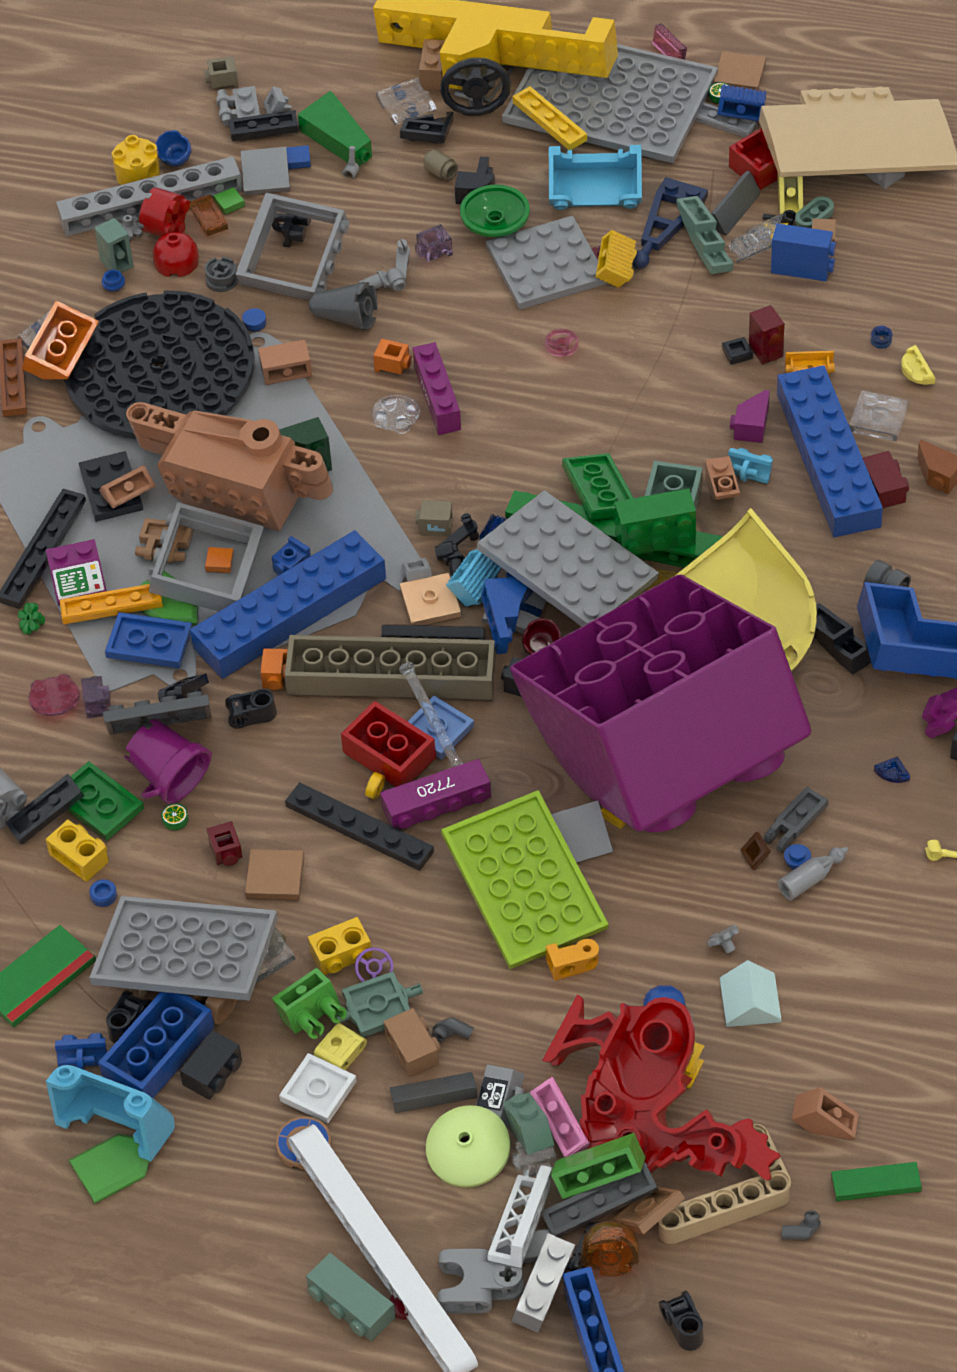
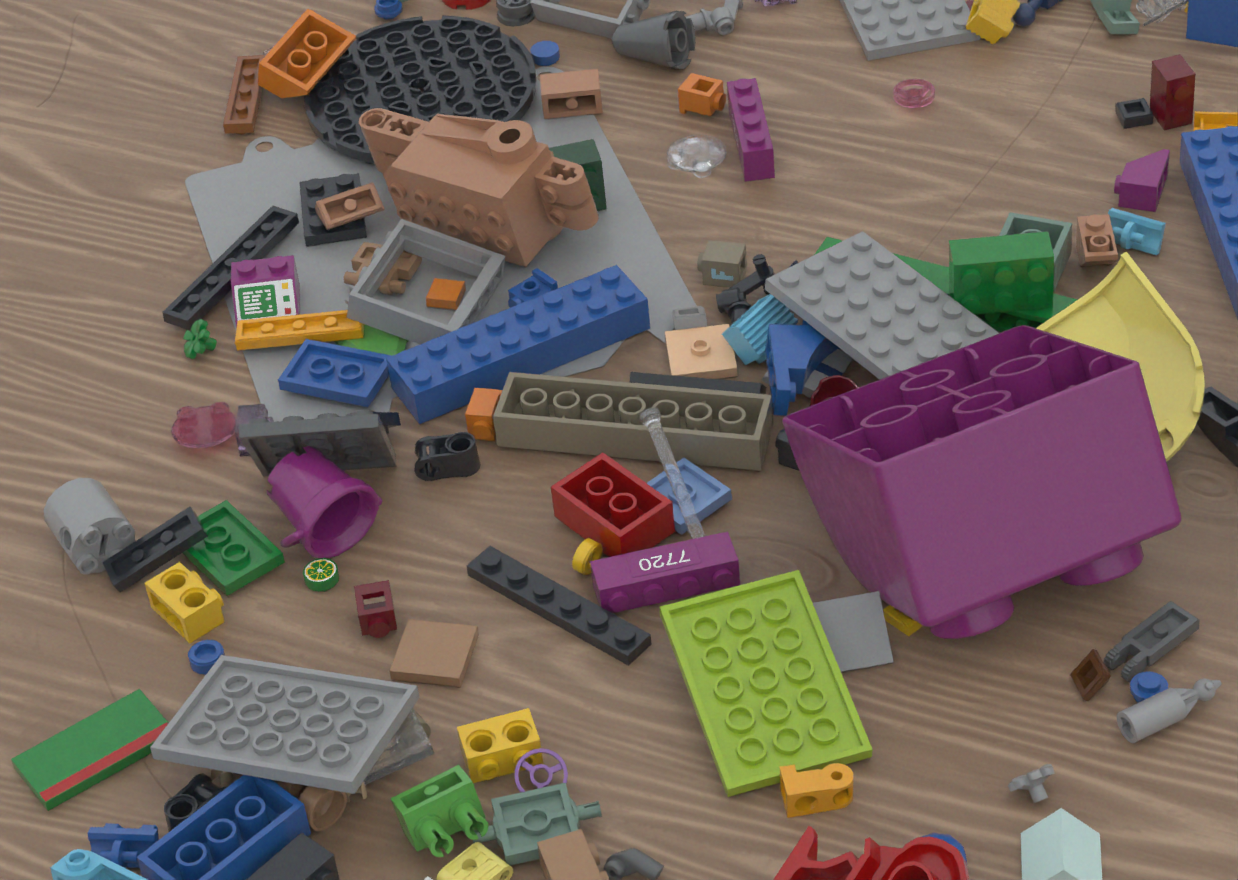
camera: 10 degrees right, 10 degrees down
green tile [562,453,634,520] -> none

